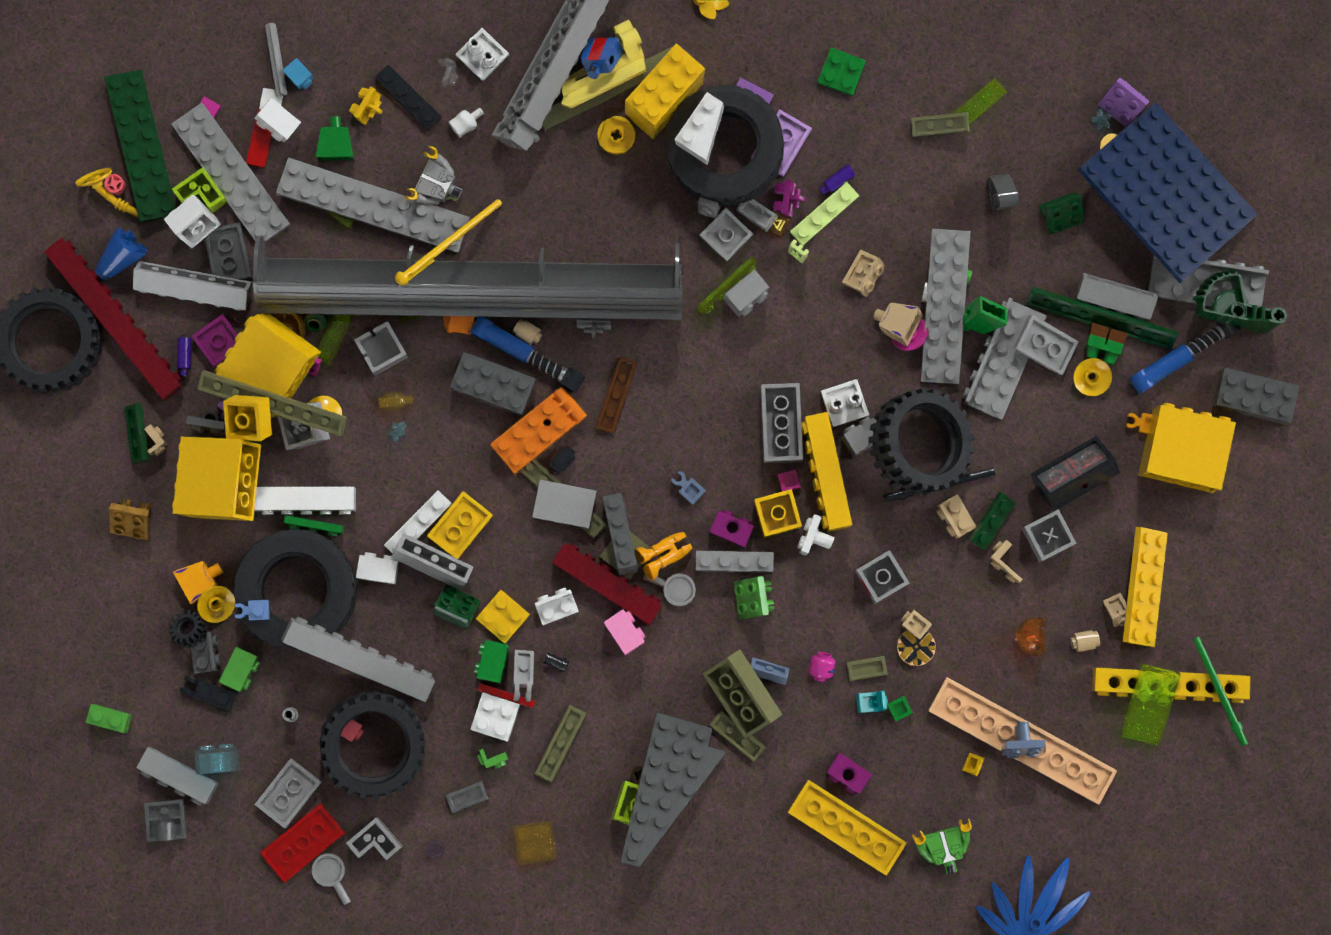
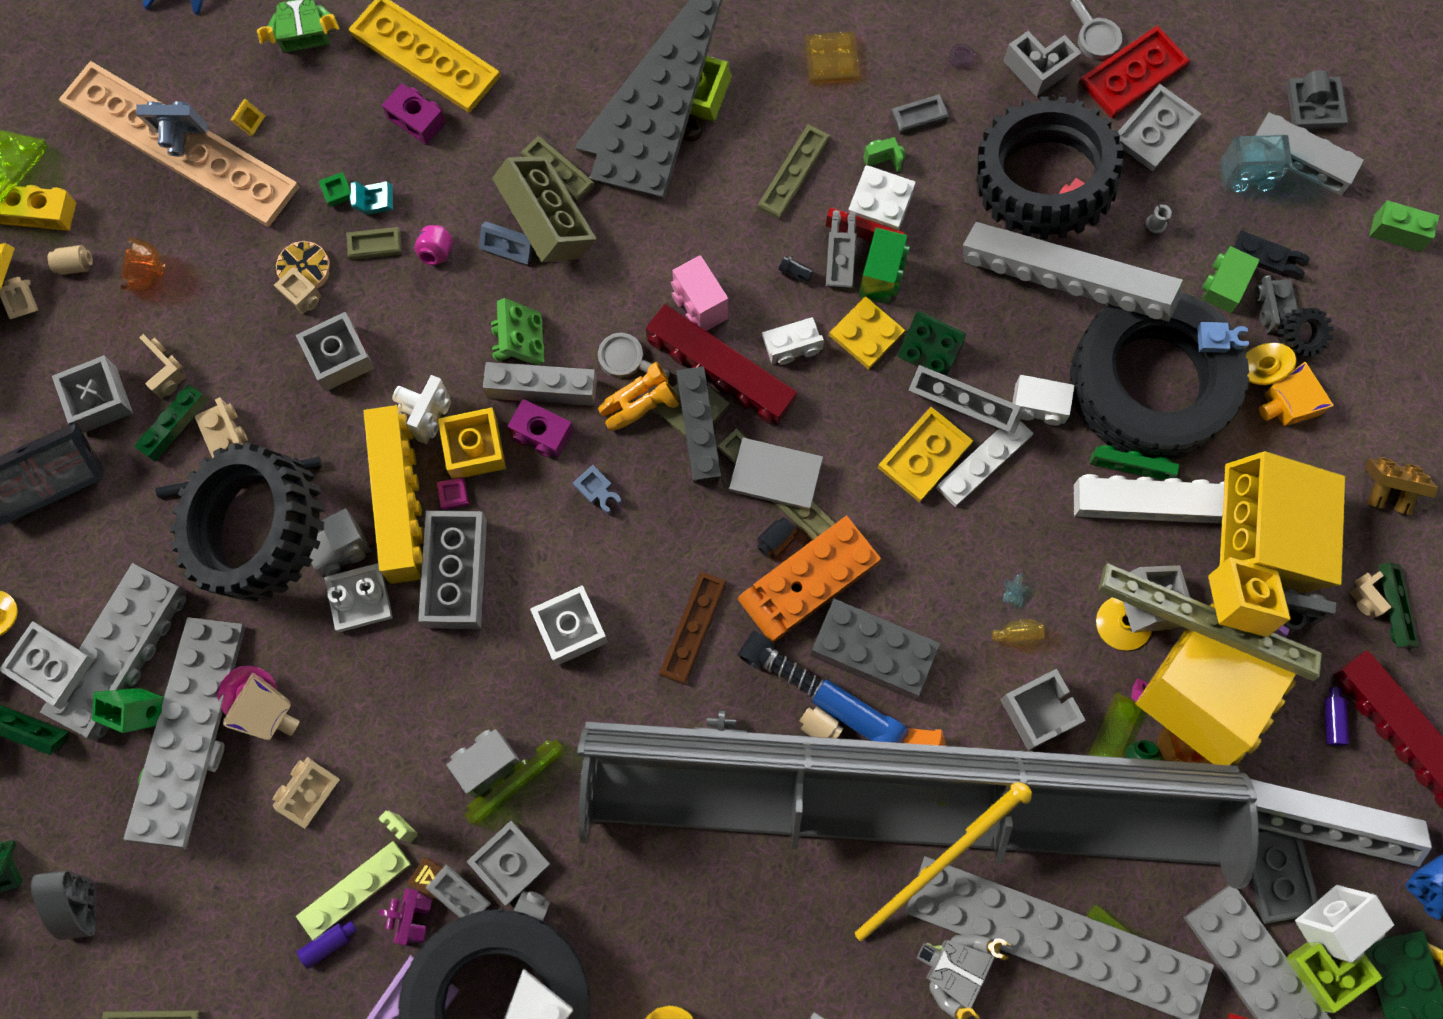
camera: 170 degrees left, 10 degrees down
magenta plate [191,314,238,368] -> none
none -> white brick [530,585,608,666]

